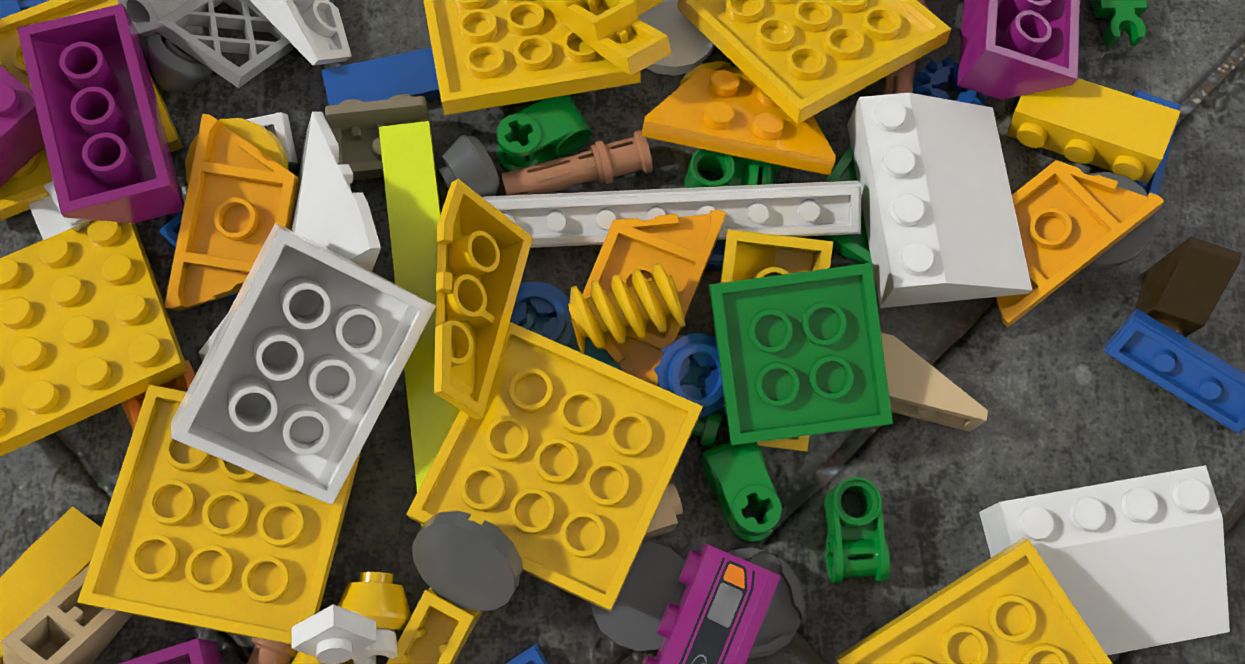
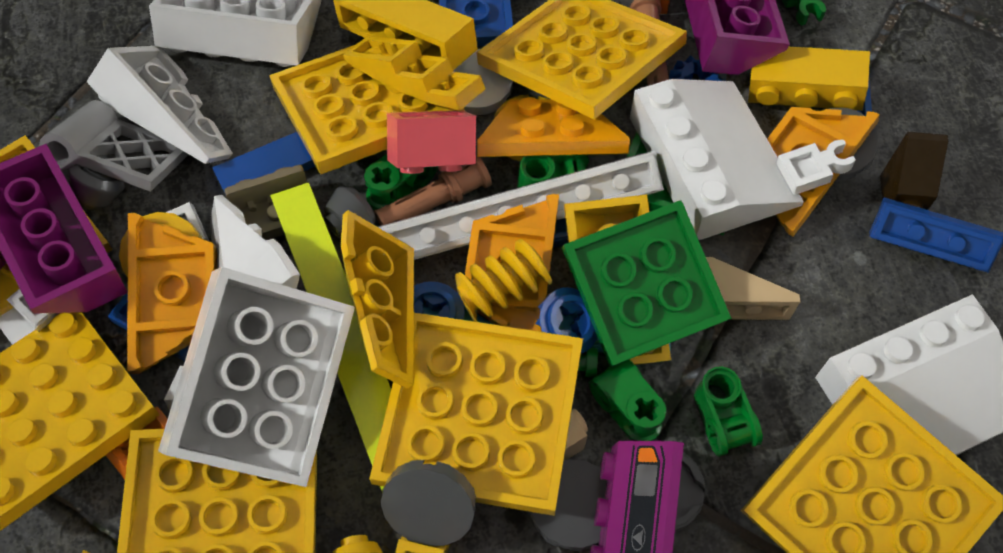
camera: 10 degrees left, 10 degrees down
none -> coral brick [387,110,476,174]
none -> white plate [776,140,856,195]

